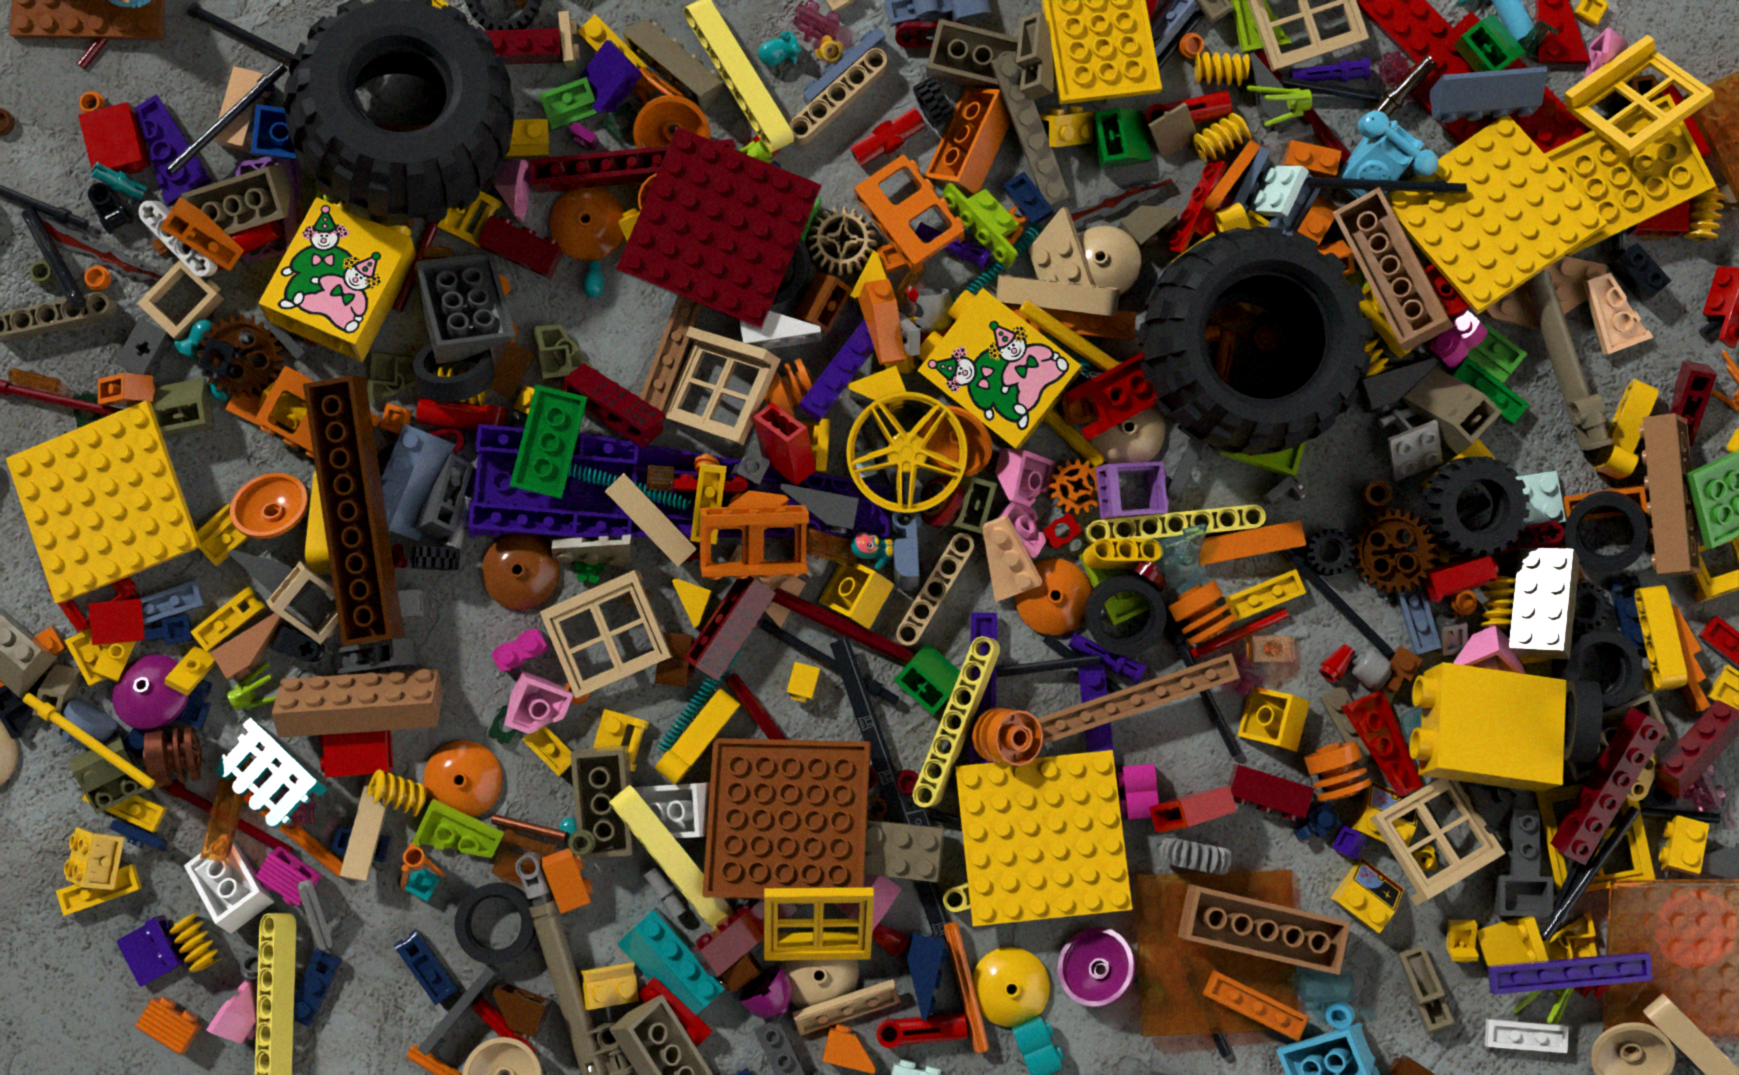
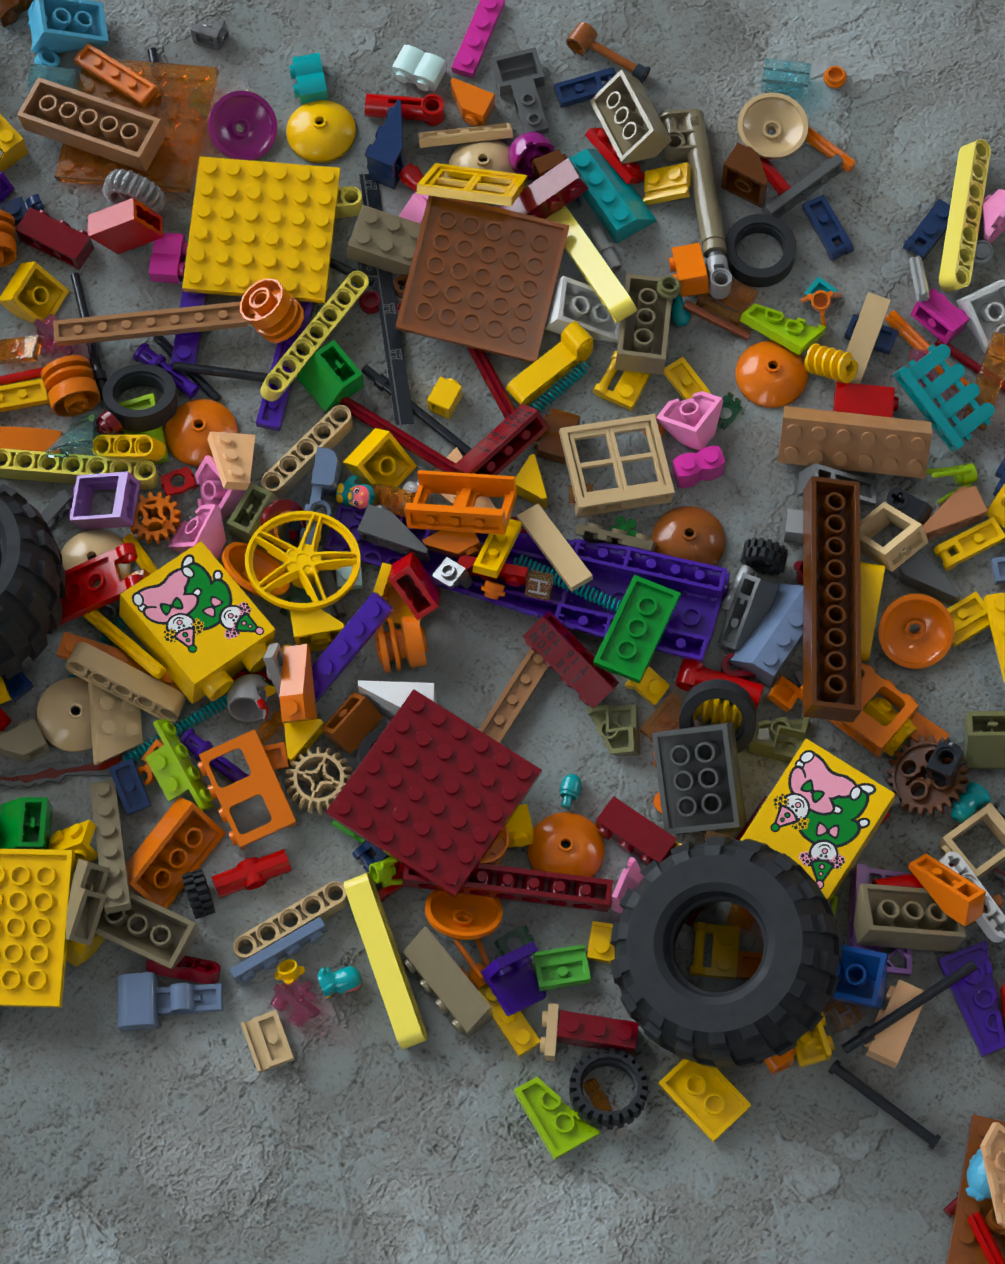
camera: 165 degrees left, 15 degrees down
magenta plate [570,122,600,150] -> none
tan window [663,327,781,445] -> none
orange axle [943,922,989,1053] -> none

